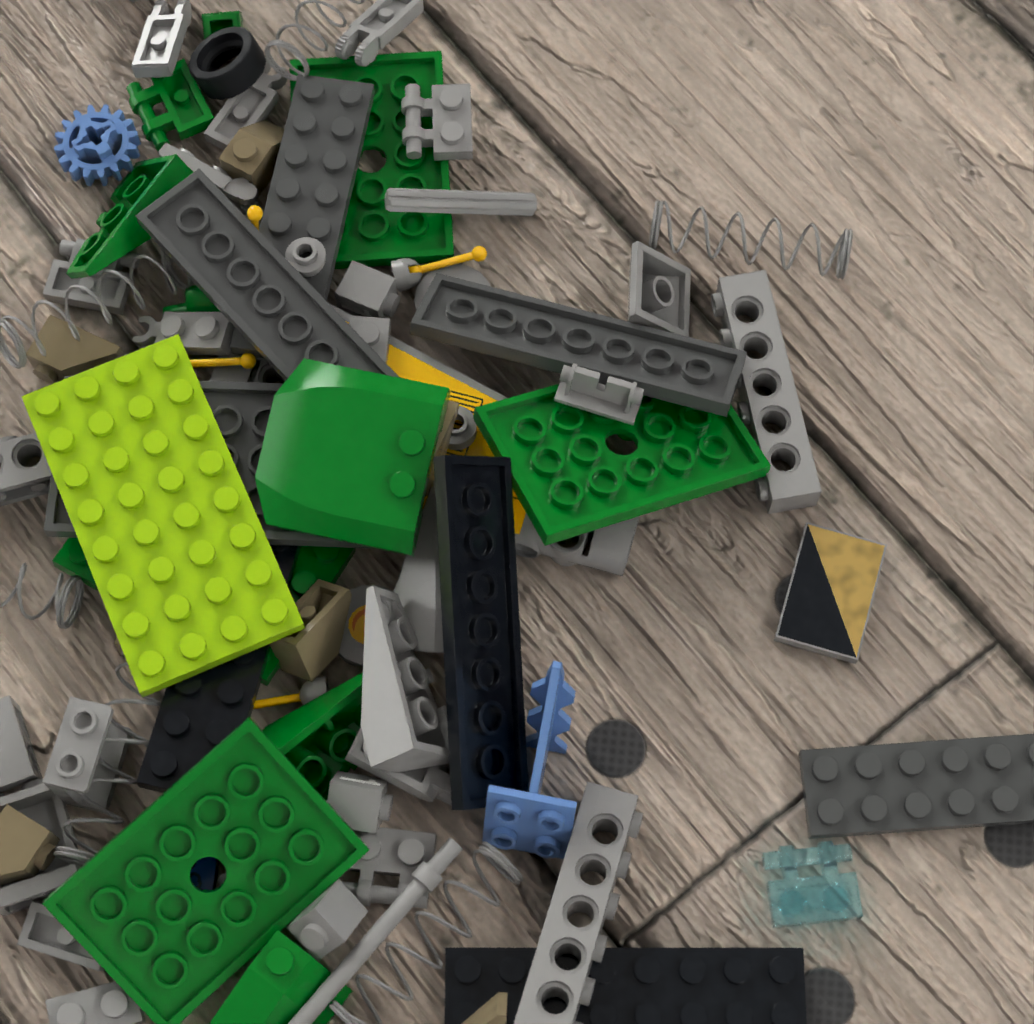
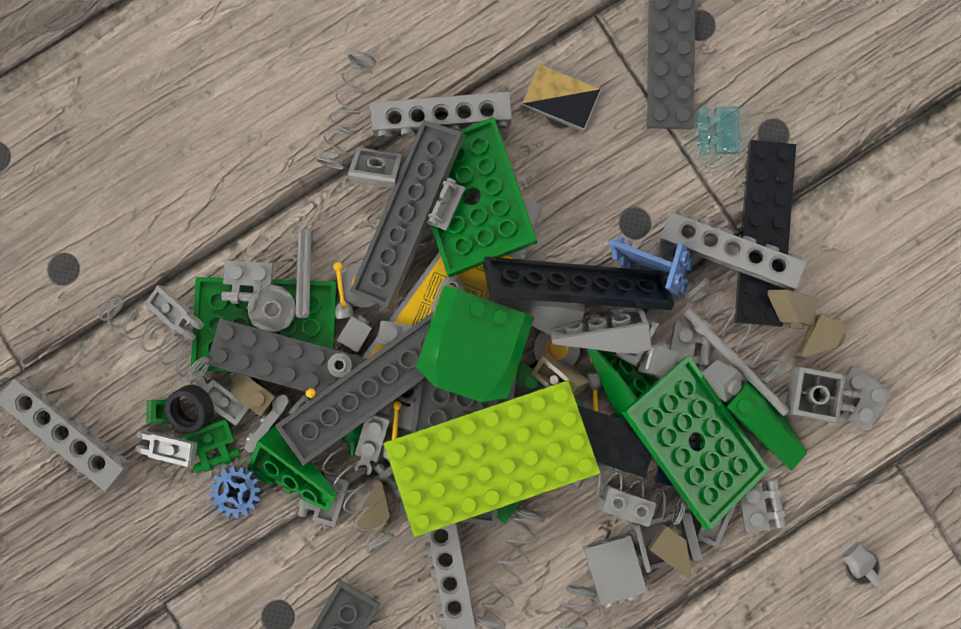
camera: 90 degrees left, 15 degrees up
none -> light grey tile [247,285,296,333]

